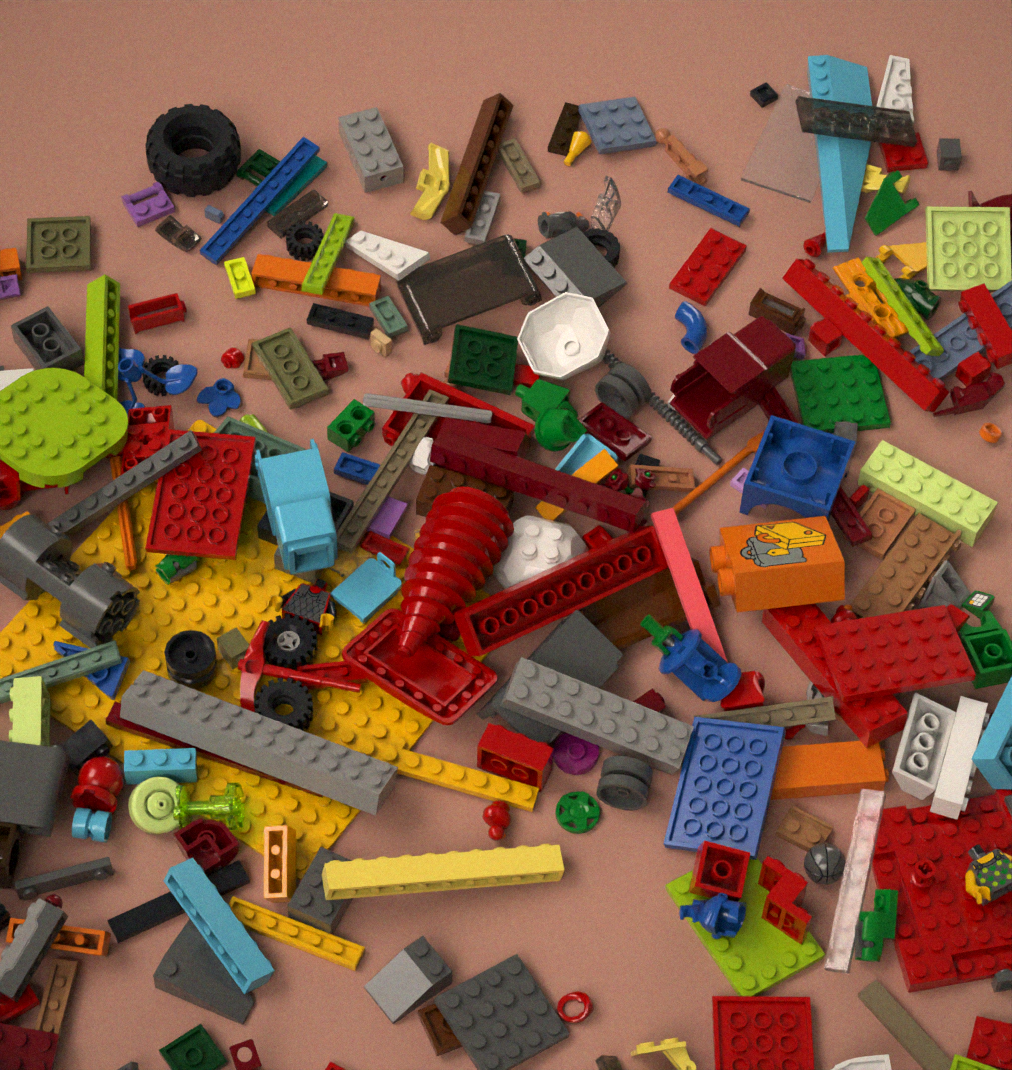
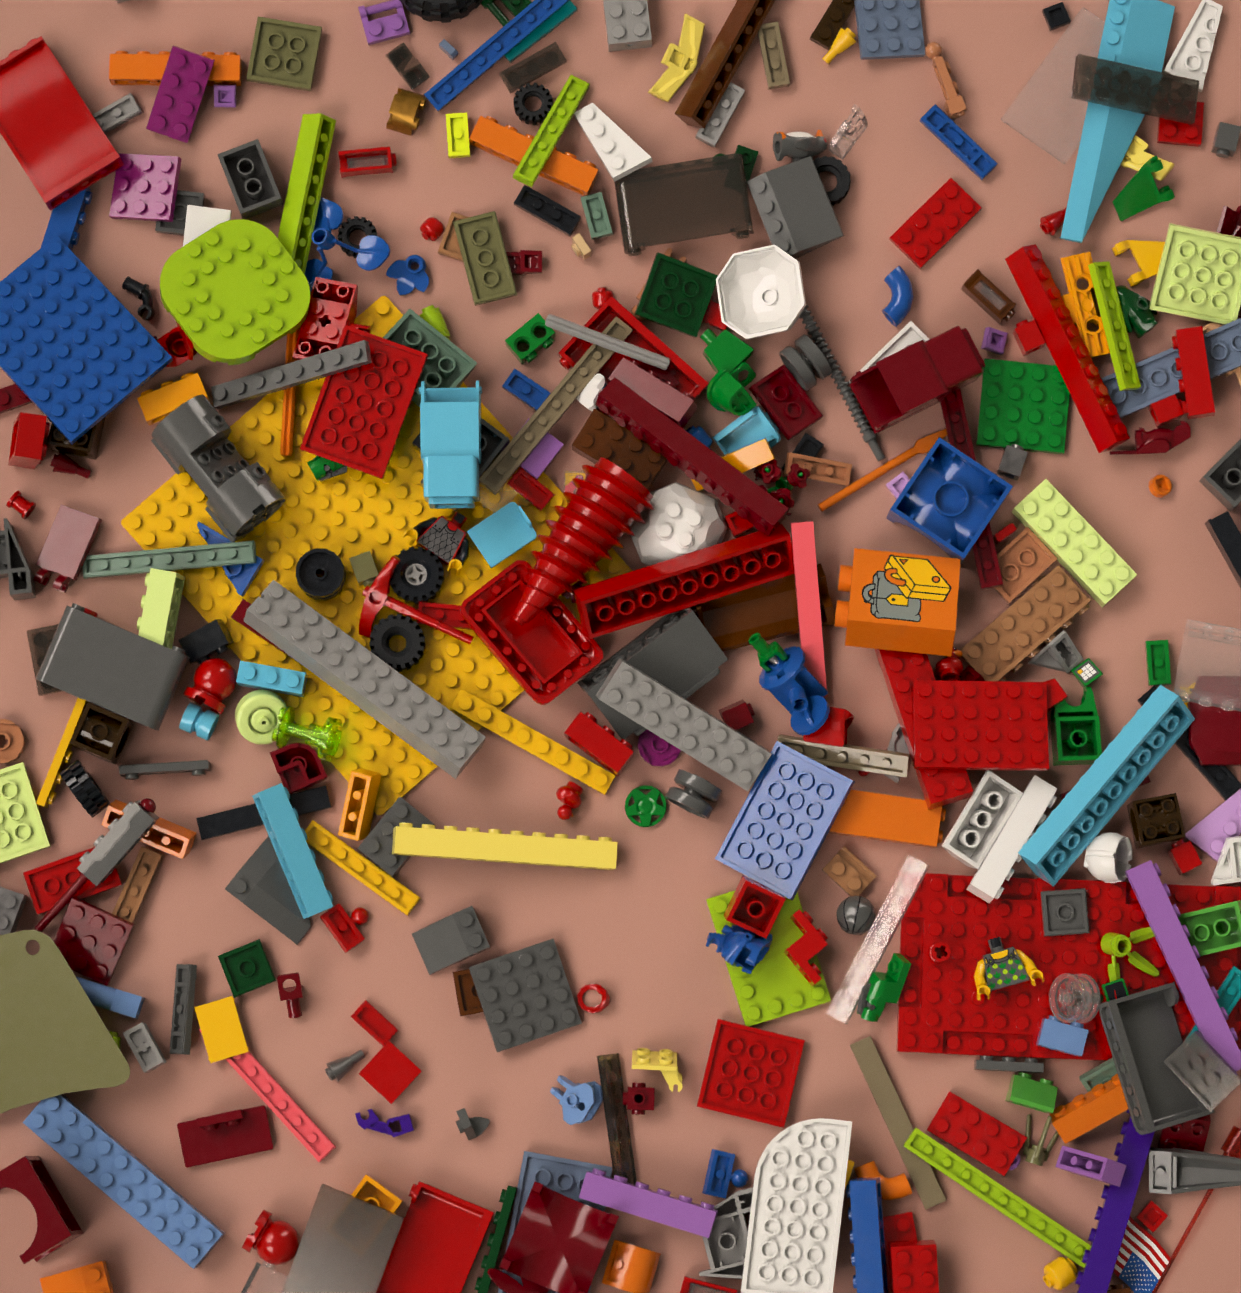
camera: 15 degrees right, 25 degrees up
none -> red plate [320,903,369,953]
none -> pearl gold cylinder [386,88,427,136]

